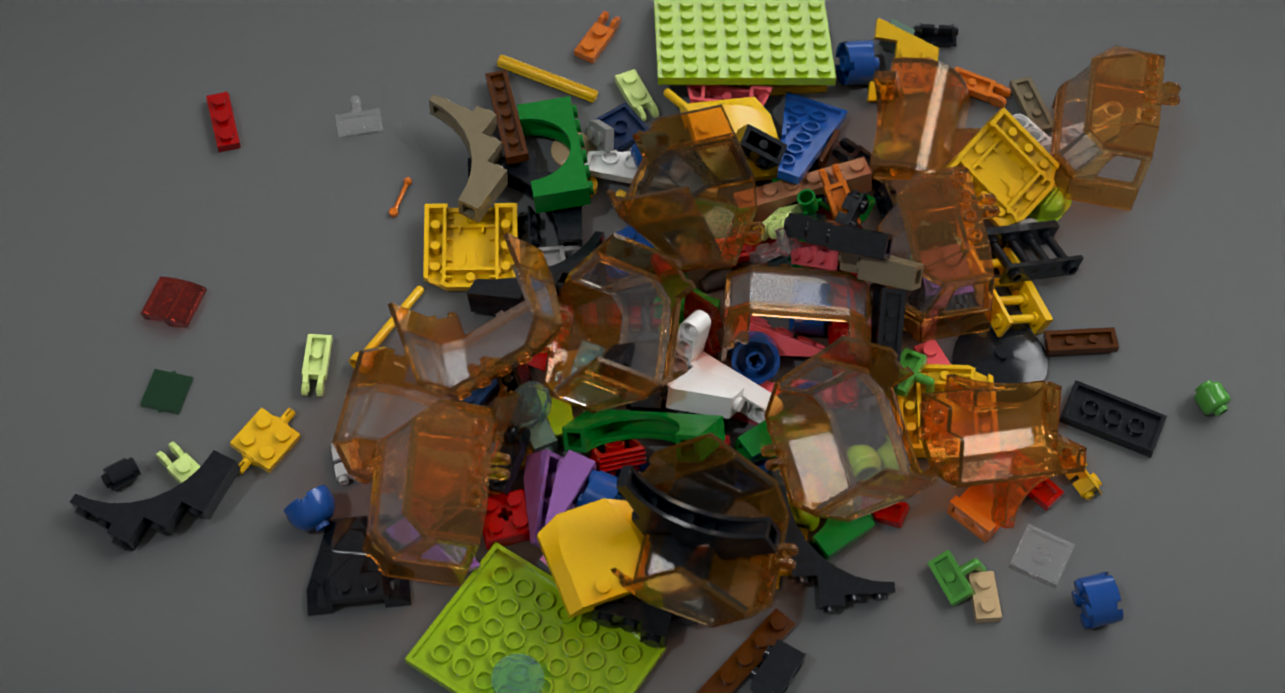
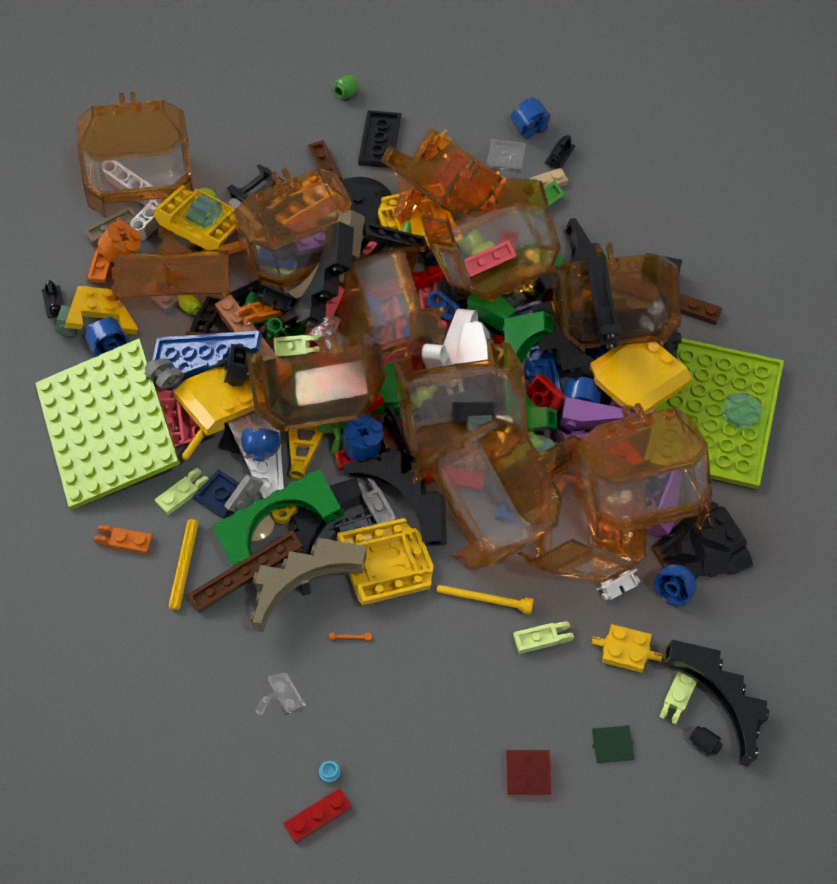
camera: 105 degrees left, 0 degrees up
none -> orange brick [98,220,141,264]
none -> light grey brick [145,358,184,389]
none -> clear light blue brick [186,194,223,228]
none -> medium azure plate [319,761,340,783]
none -> coral plate [460,240,517,279]
none -> black hinge [545,135,576,169]

